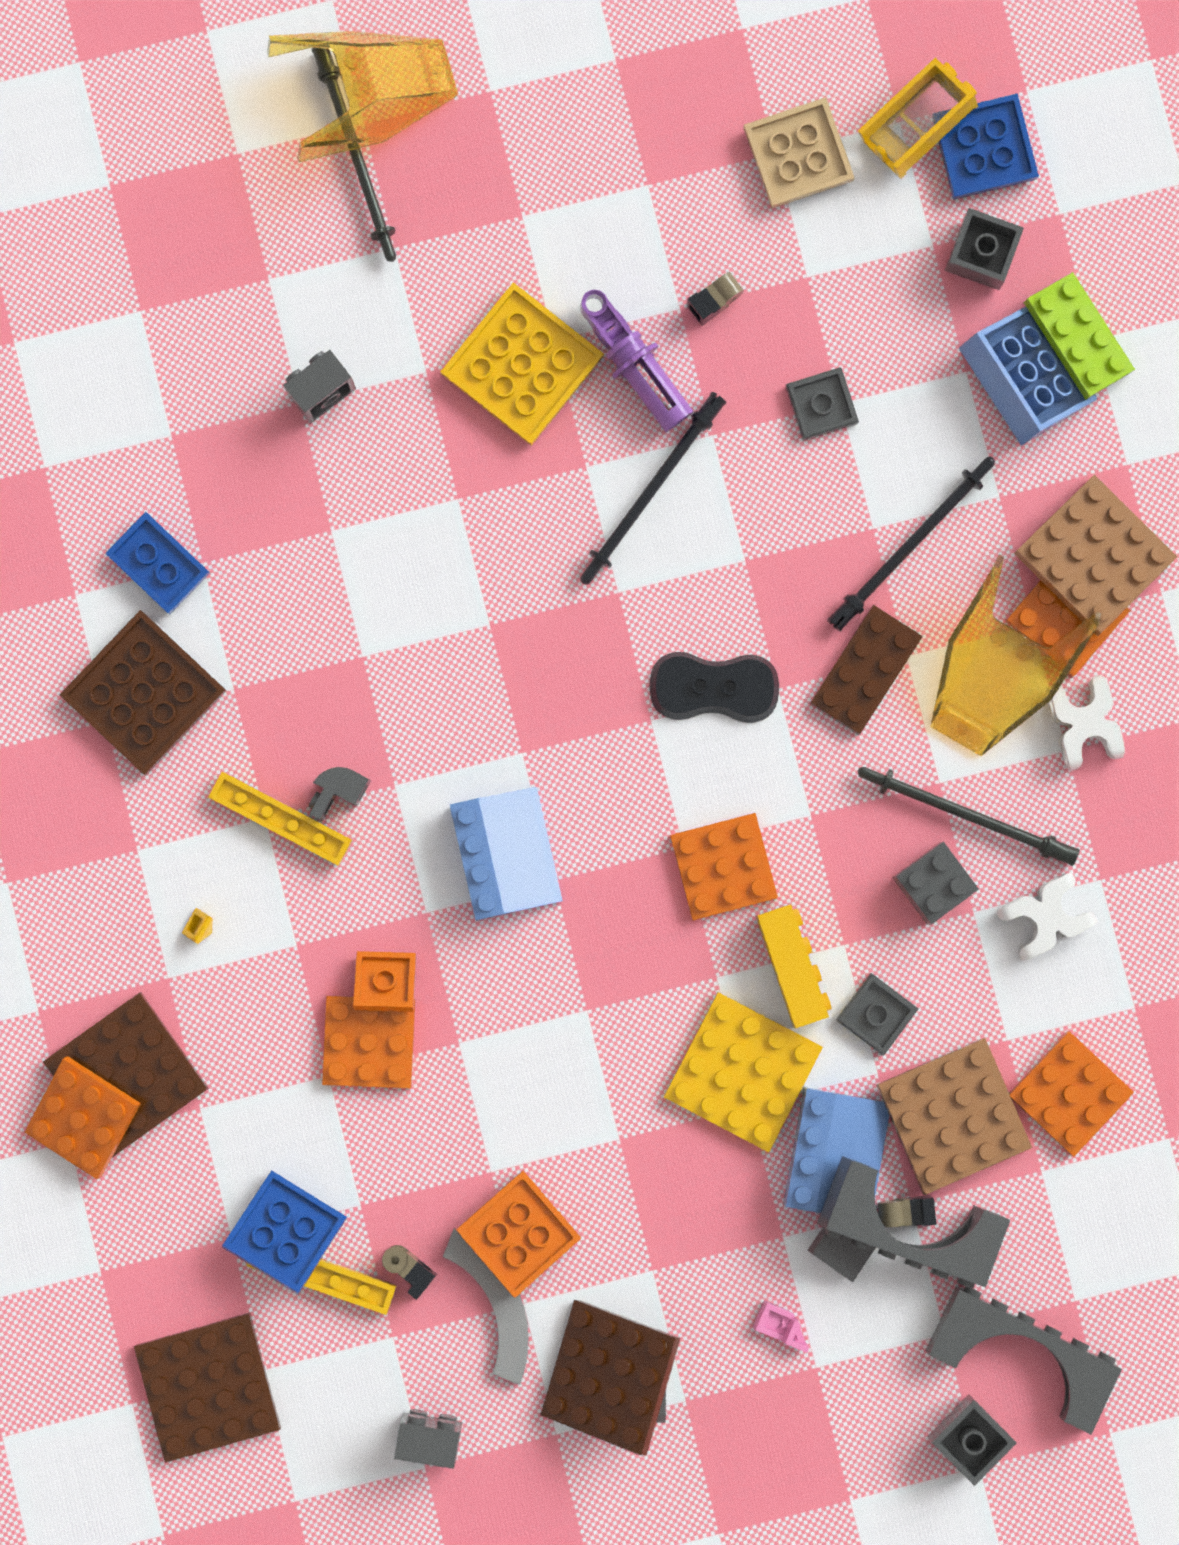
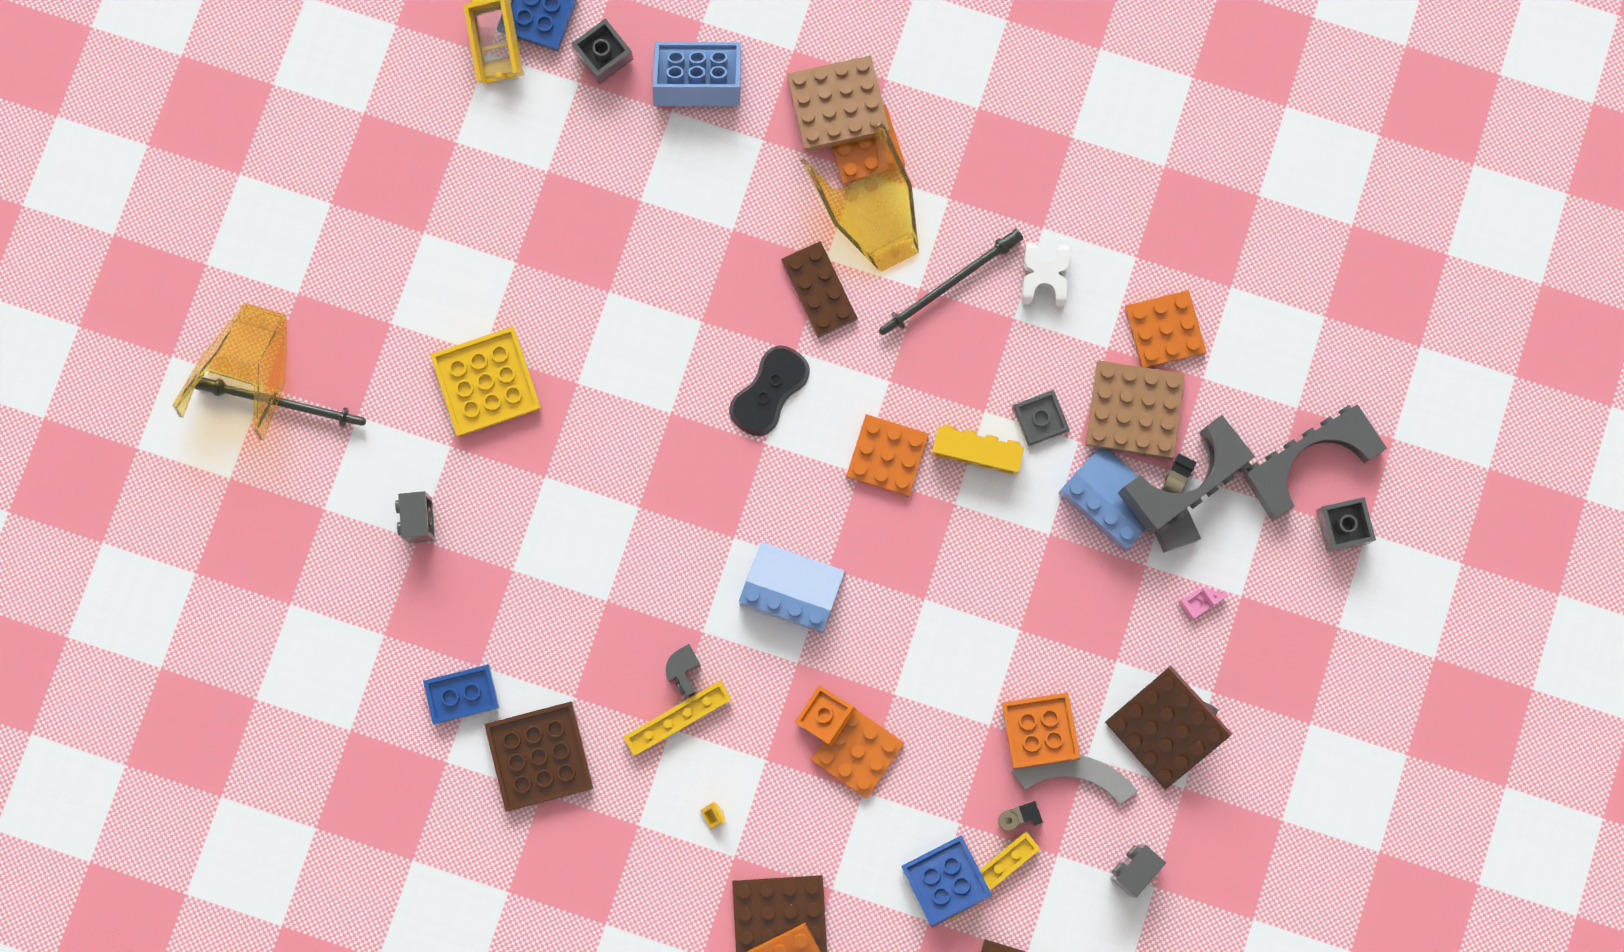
camera: 55 degrees left, 5 degrees down
medium lavender piece [580,289,694,432] -> none
black bar [580,392,727,585] -> none
yellow plate [664,992,823,1152] -> none
leg [686,272,744,326] -> none
tan plate [743,97,855,209] -> none
dark grey tile [785,367,859,441] -> none
black bar [827,456,995,632] -> none
dark grey brick [892,842,979,925] -> none
lime plate [1023,272,1135,400] -> none
white piece [1047,675,1125,771] -> none

